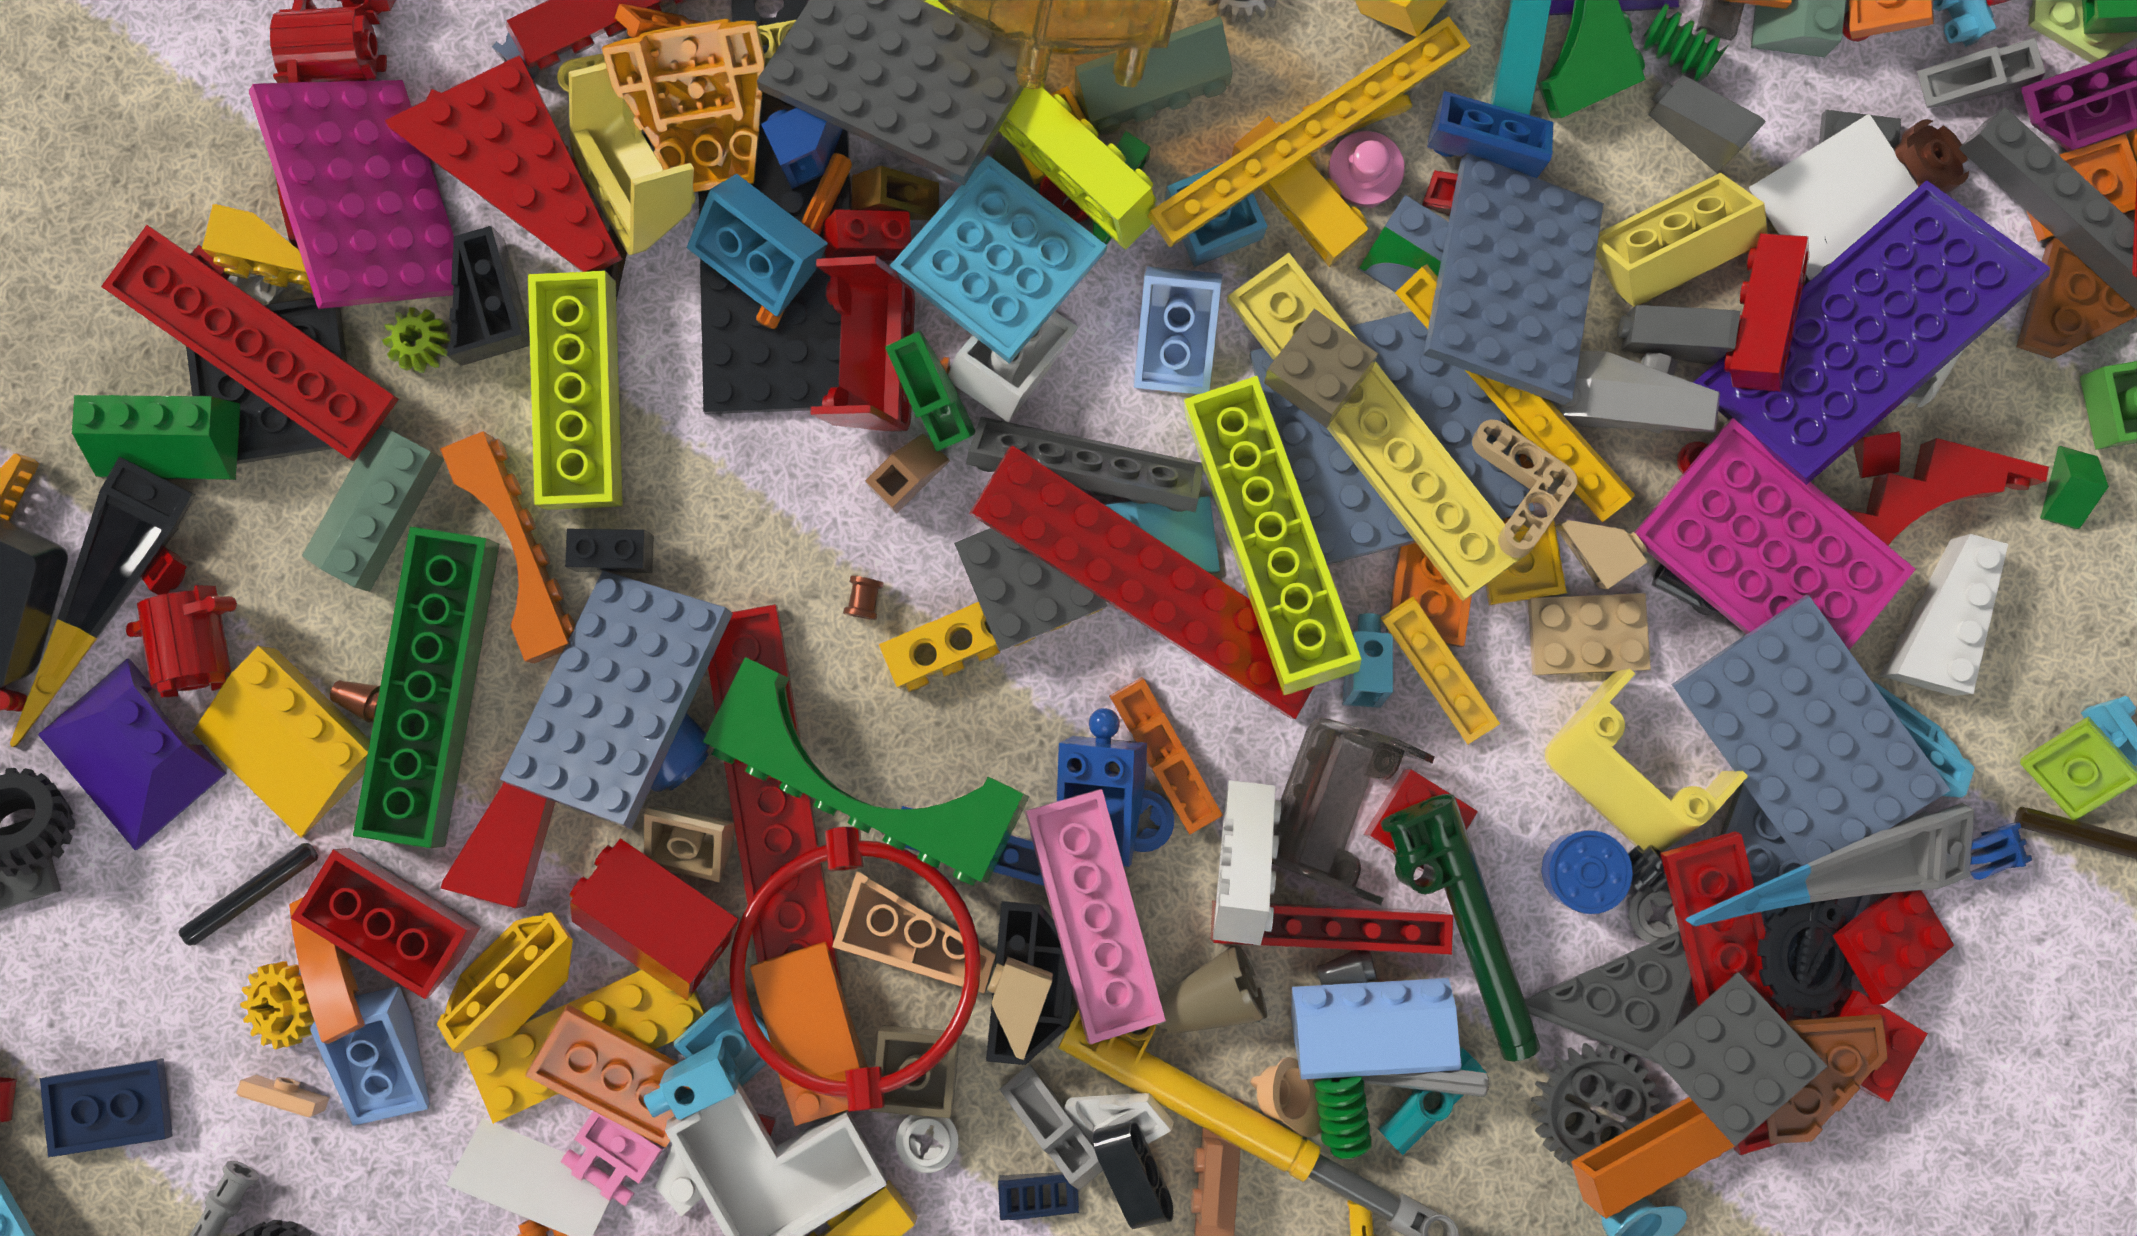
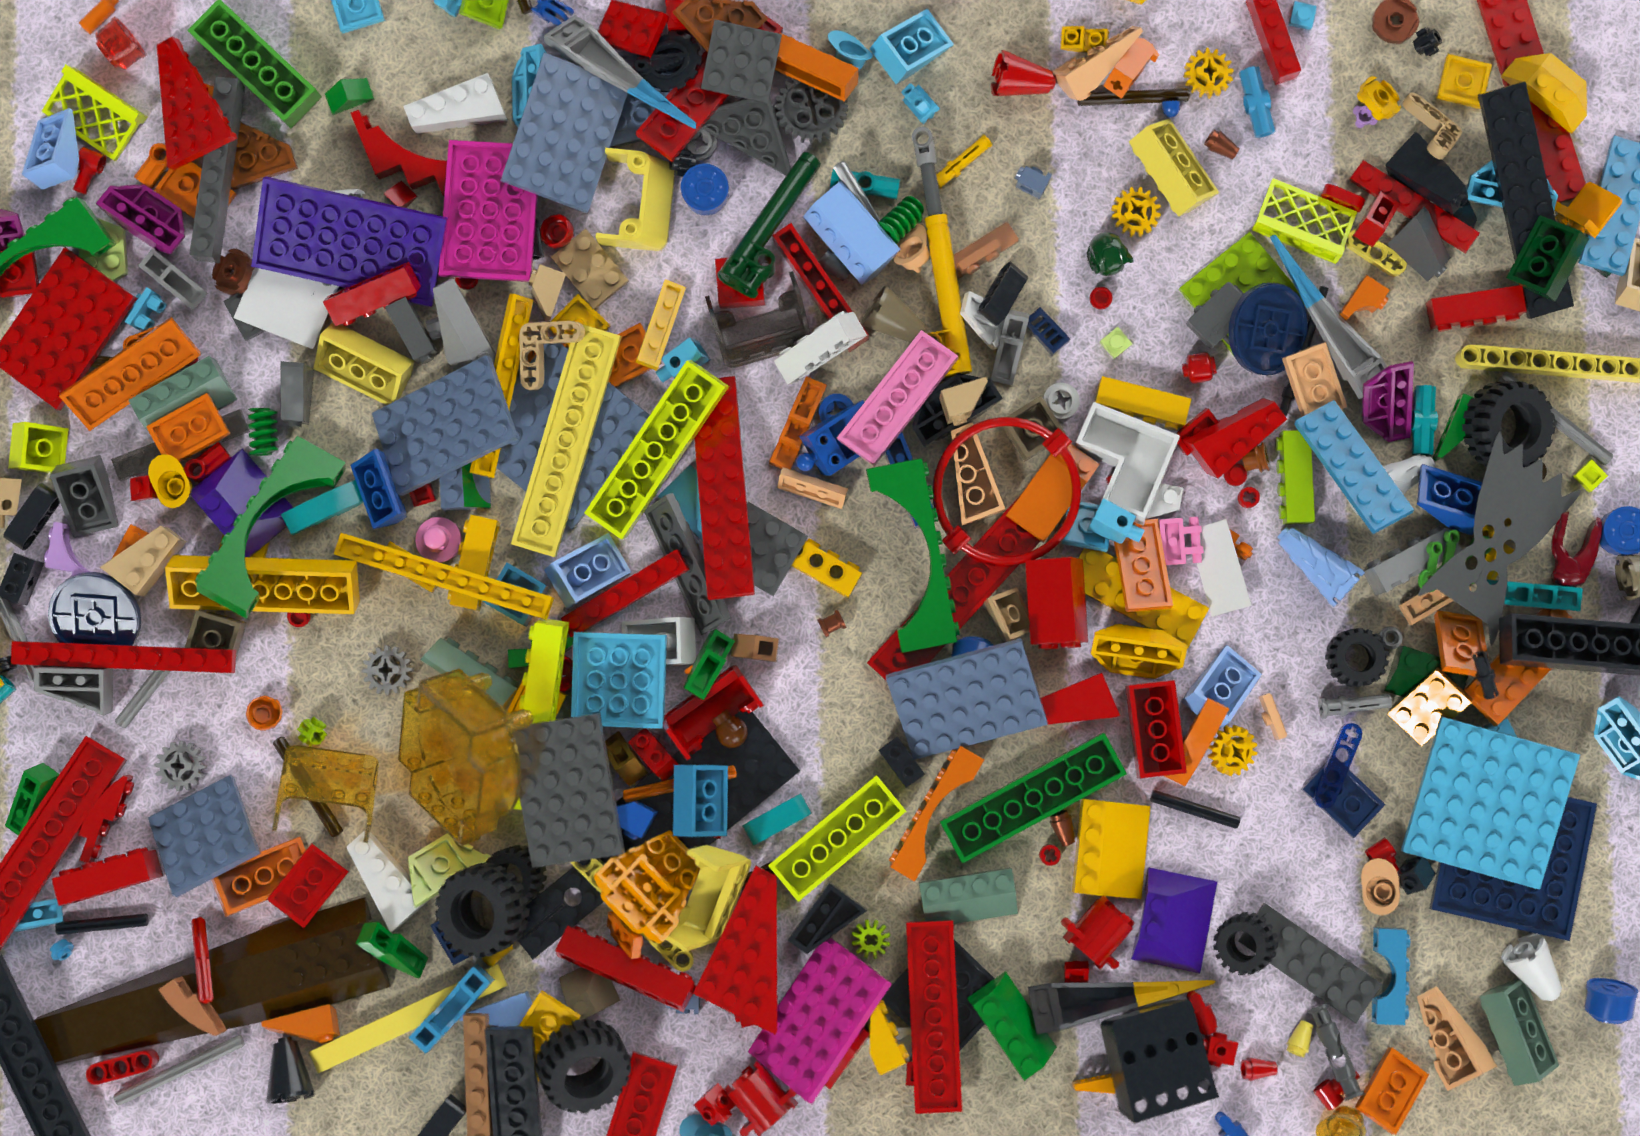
camera: 120 degrees left, 0 degrees up
dark tan brick [1264,309,1378,428] -> none
none -> red hair [540,214,574,248]
none -> red plate [561,549,690,637]
none -> reddish brown piece [712,709,748,748]
none -> teal beam [742,793,812,846]
none -> light nougat plate [777,467,848,509]
none -> red bush [1039,845,1061,866]
none -> clear blue beam [1312,723,1363,809]

